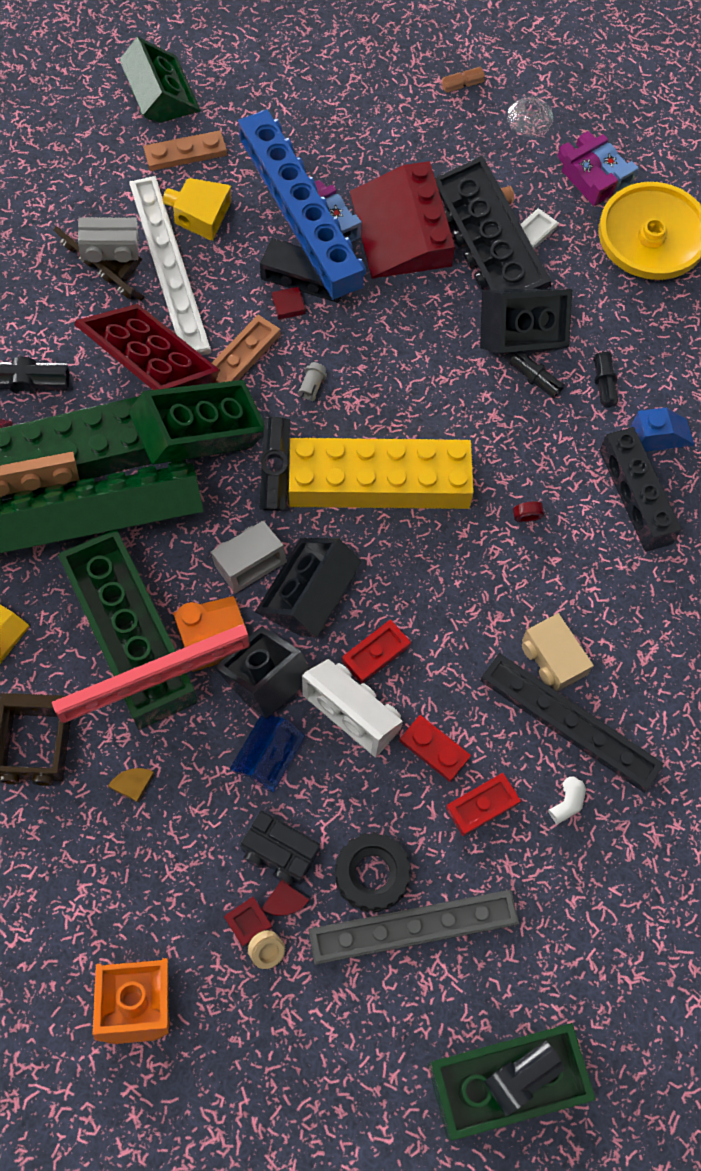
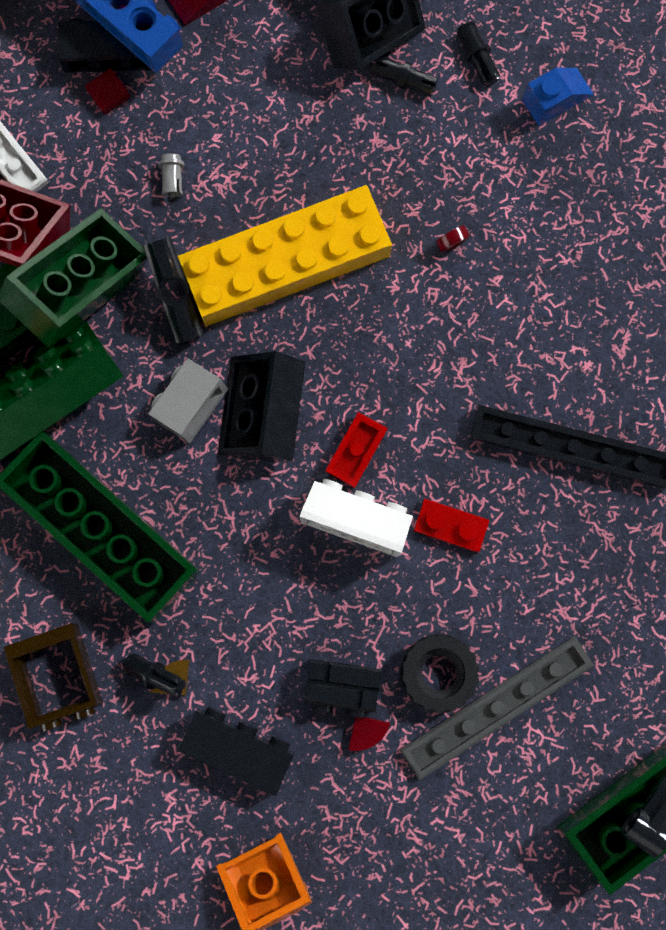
camera: 20 degrees left, 15 degrees up
coral tile [52,624,249,723] -> none
orange slope [173,596,249,672] -> none
nougat plate [212,315,281,383] -> none
black slope [215,626,310,719] -> none
dark red plate [224,897,272,948] -> none
clear blue panel [230,715,305,793] -> none
tan tile [248,931,285,969] -> none
red plate [445,773,521,837] -> none
tan brick [522,613,594,692] -> none
white arm [548,777,586,825] -> none
black brick [599,427,682,552] -> none
none -> black axle [123,653,186,697]
none -> black brick [178,706,294,796]

